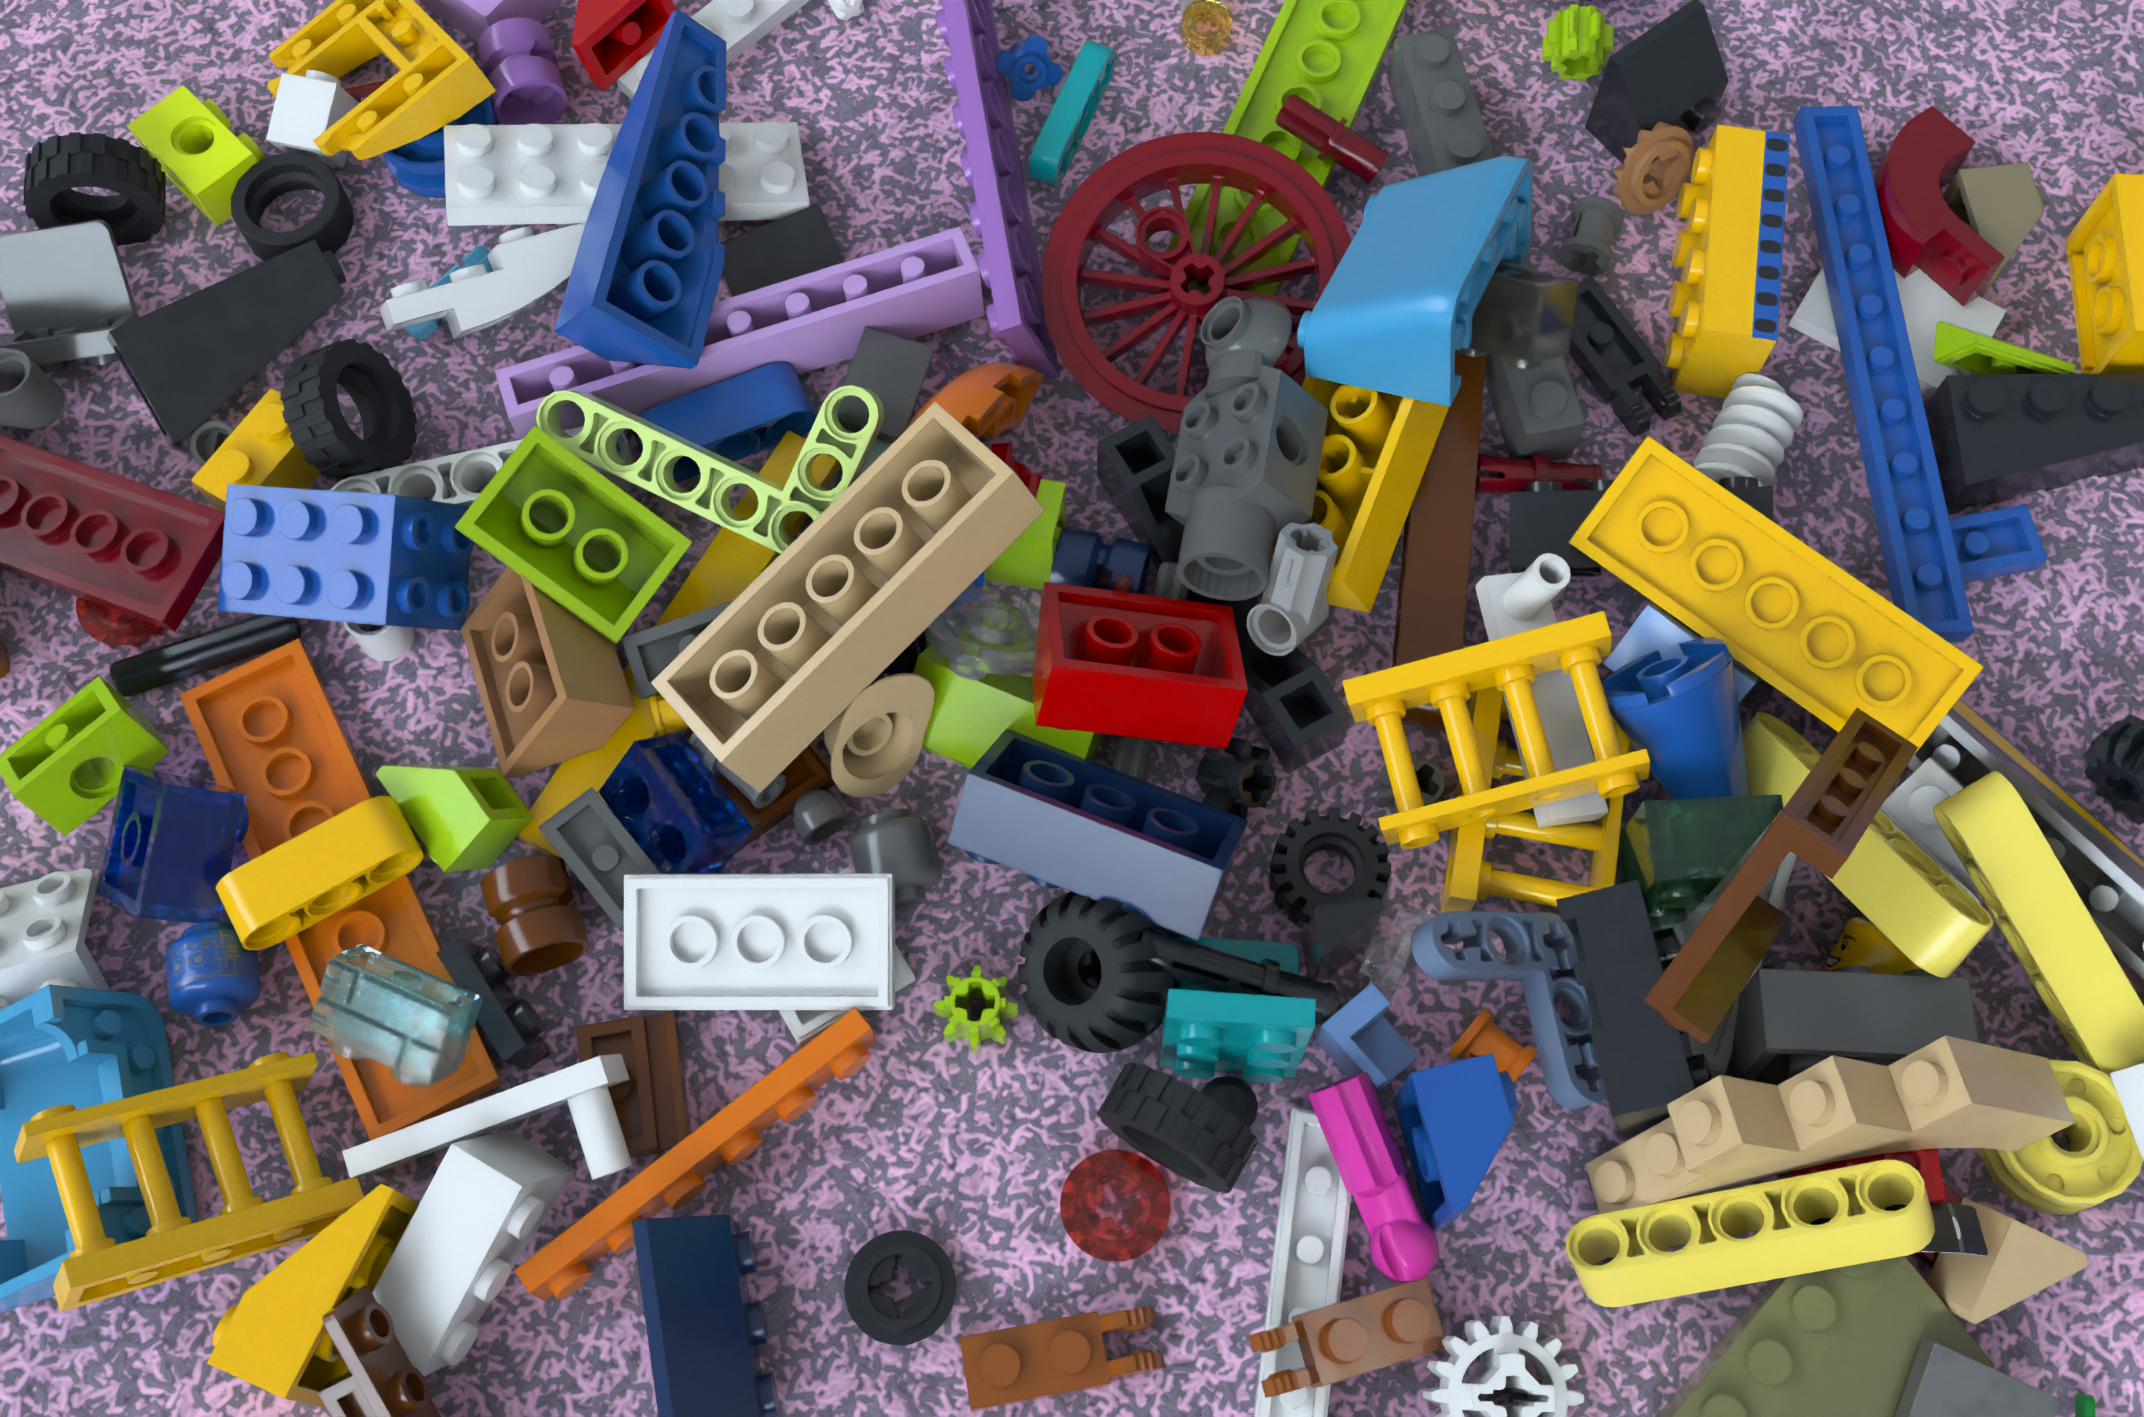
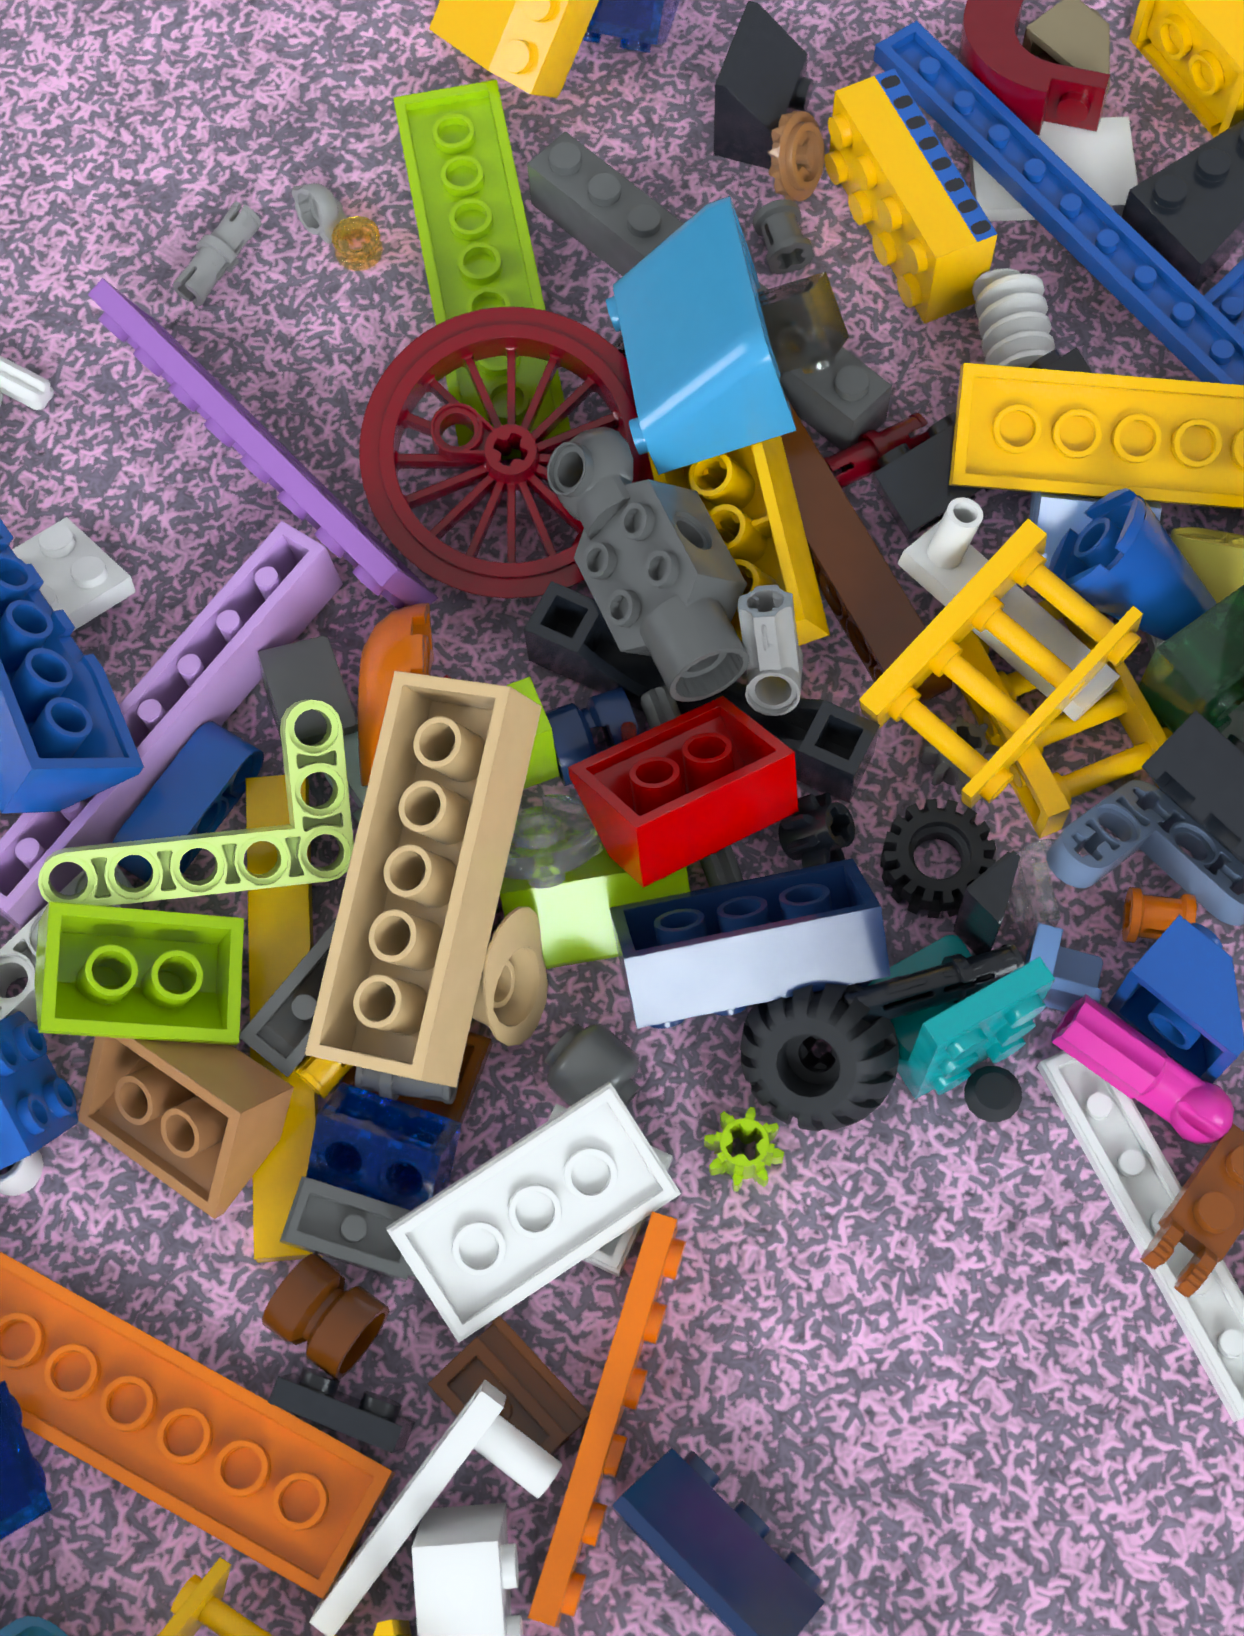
camera: 30 degrees left, 0 degrees up
blue head [165,921,260,1027] -> none
yellow beam [216,796,424,950] -> none
clear light blue brick [308,944,483,1086] -> none
lime slope [375,764,533,873] -> none
black slope [720,205,844,297] -> none
dark grey hinge [792,788,849,845] -> none
black gear [844,1230,957,1347] -> none
dark orange hinge [959,1306,1166,1411] -> none
blue plate [996,34,1063,101] -> none
teal beam [1028,40,1117,187] -> none
clear red gear [1060,1150,1171,1263] -> none
black tyre [1097,1062,1258,1193] -> none
dark red axle [1275,95,1389,185] -> none
lime gear [1542,3,1614,82] -> none
black hinge [1544,276,1682,437] -> none
lime slope [1933,321,2076,375] -> none

